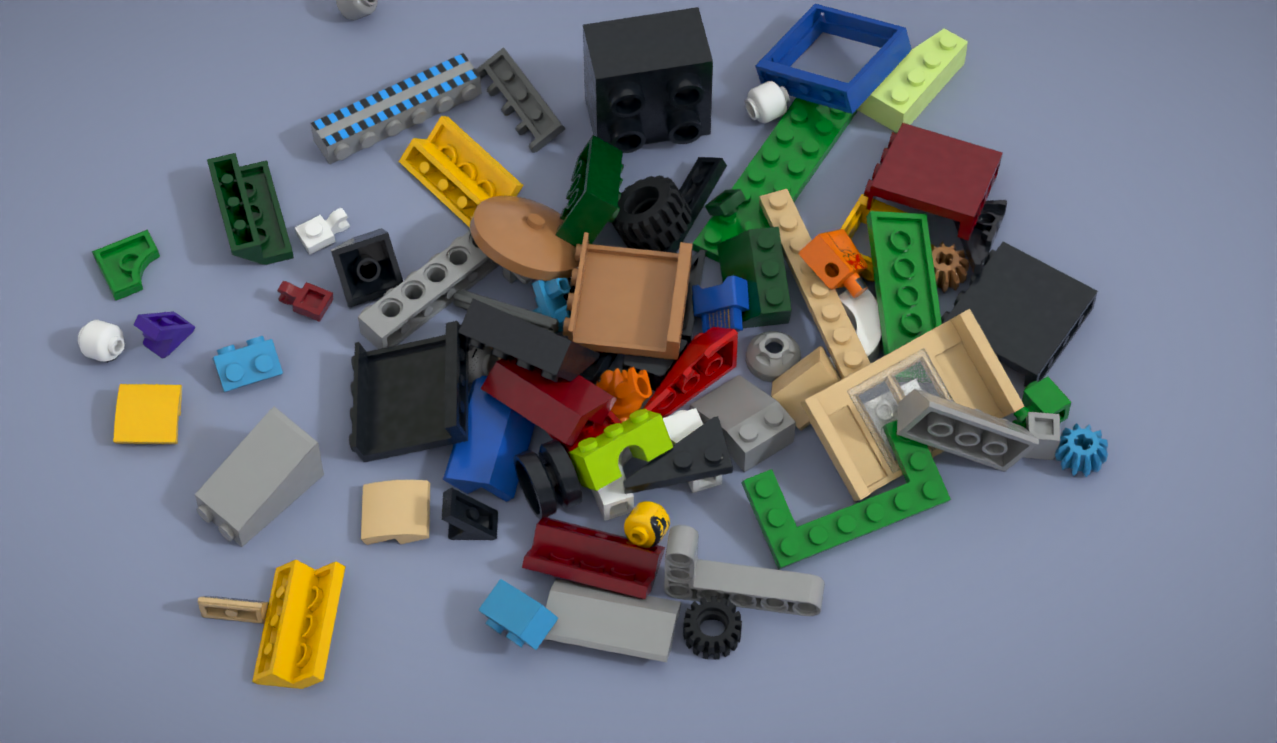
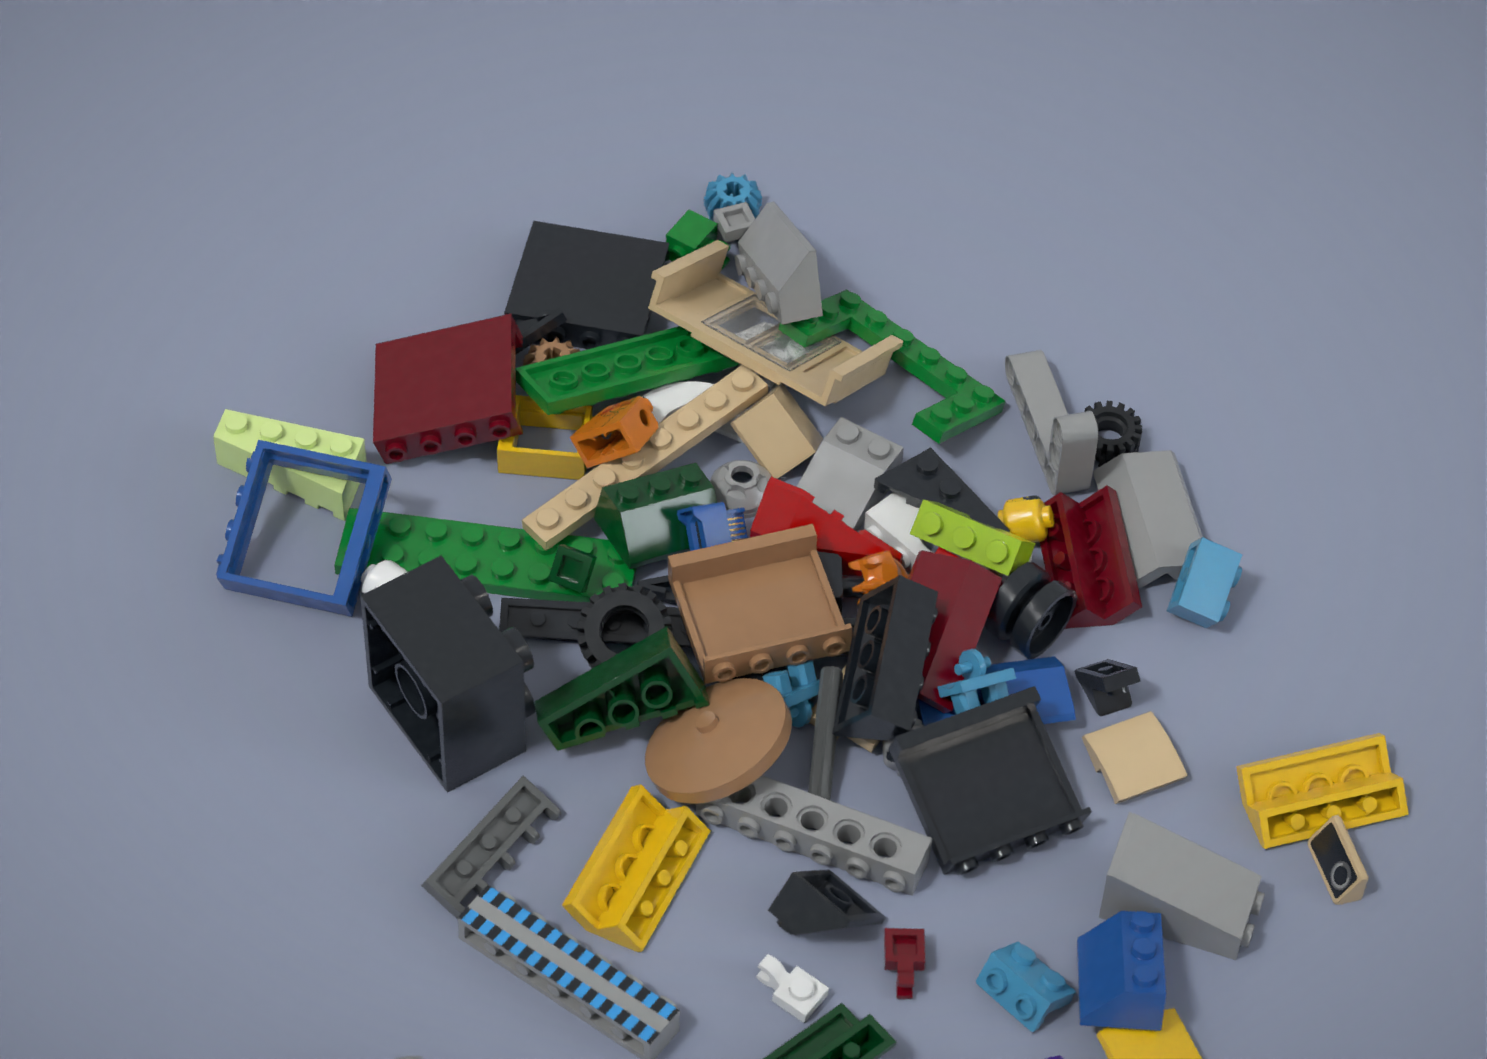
camera: 115 degrees left, 5 degrees down
none -> dark azure hips [937,649,1016,714]
none -> blue slope [1077,911,1166,1031]

